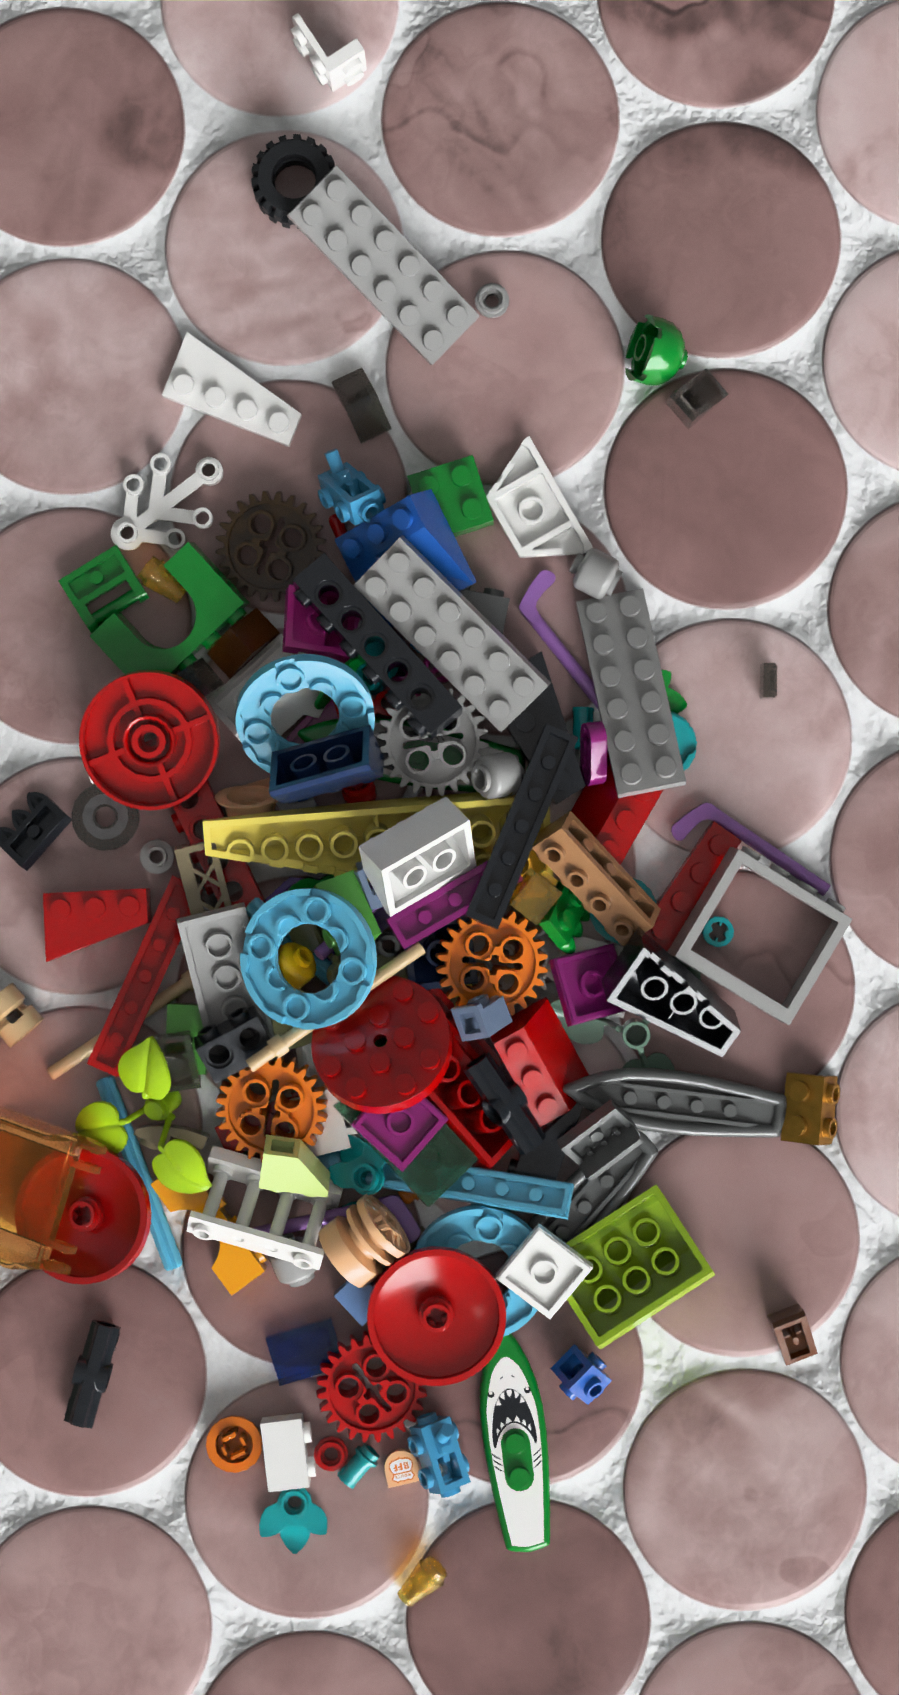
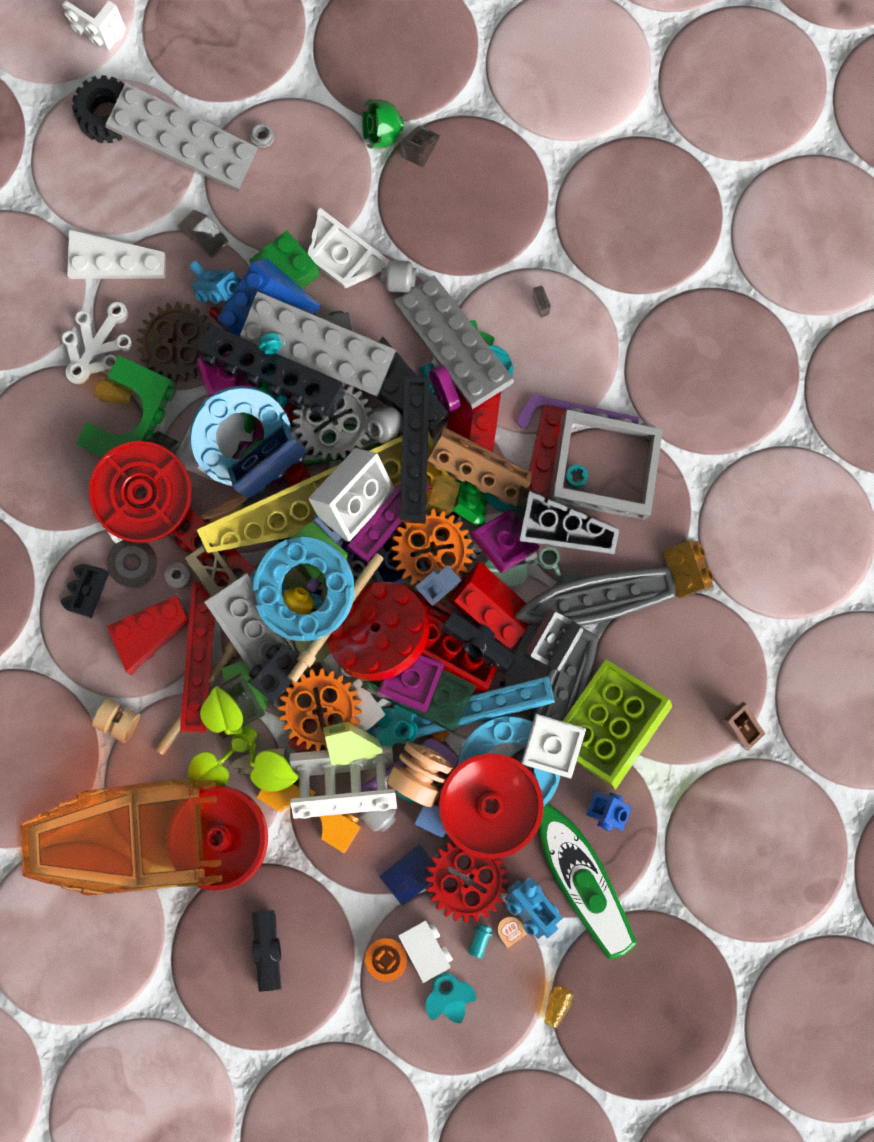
camera: 20 degrees left, 10 degrees down
green plate [58,545,150,634] -> none
medium azure axle [96,1076,183,1271] -> none
reddish brown slope [207,608,280,679] -> none
red plate [314,1436,348,1471] -> none
medium lavender piece [519,570,599,711] -> none
none -> teal plate [258,333,283,354]

